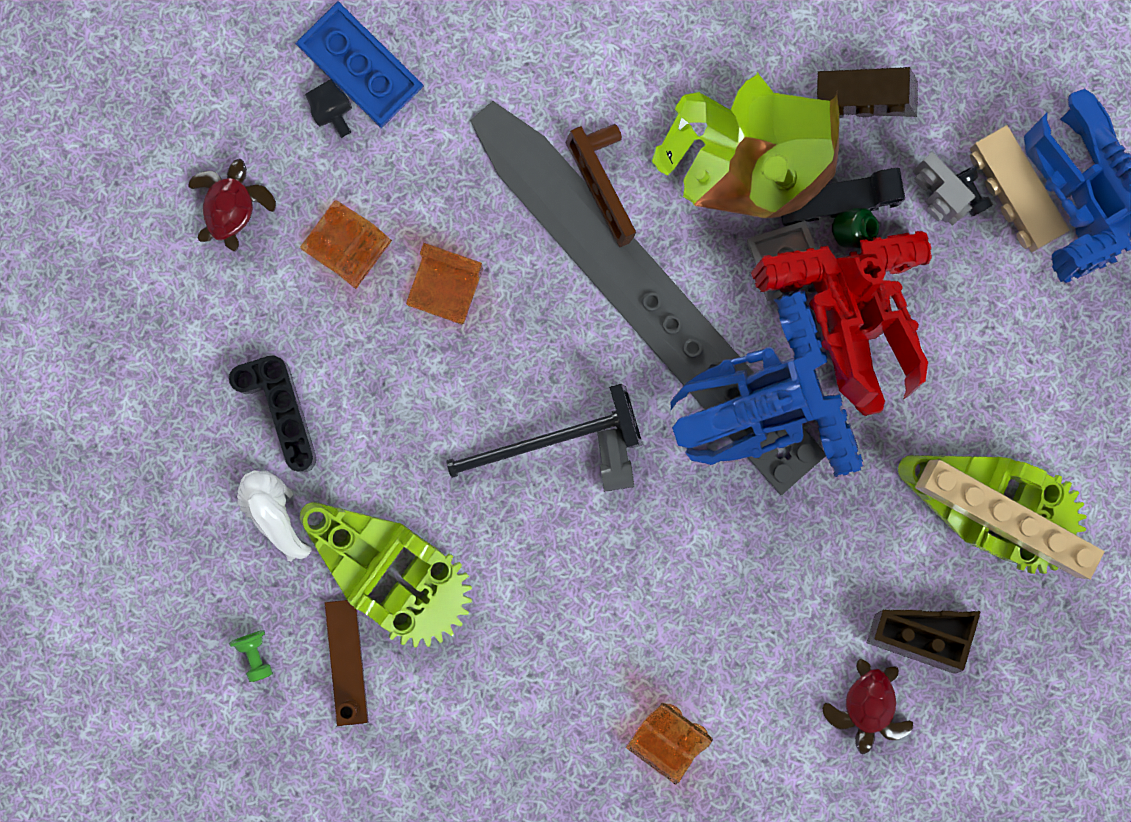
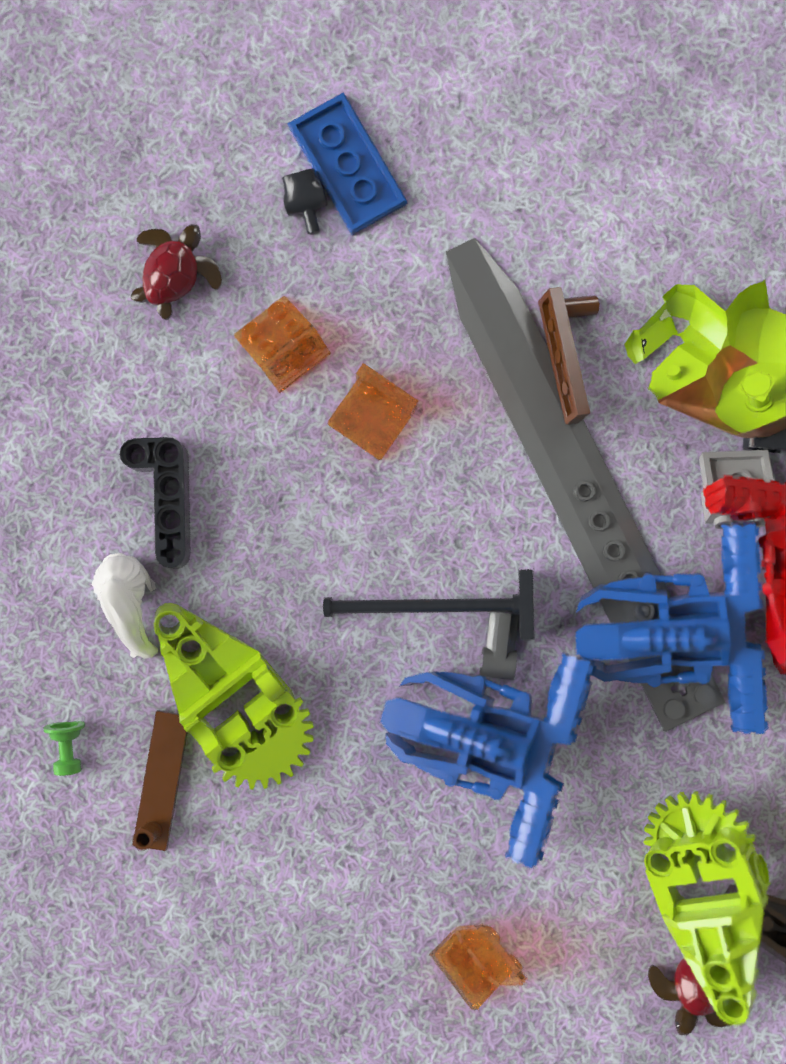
camera: 15 degrees right, 0 degrees up
none -> blue piece [380,652,597,869]
none -> lime connector [643,791,770,1026]

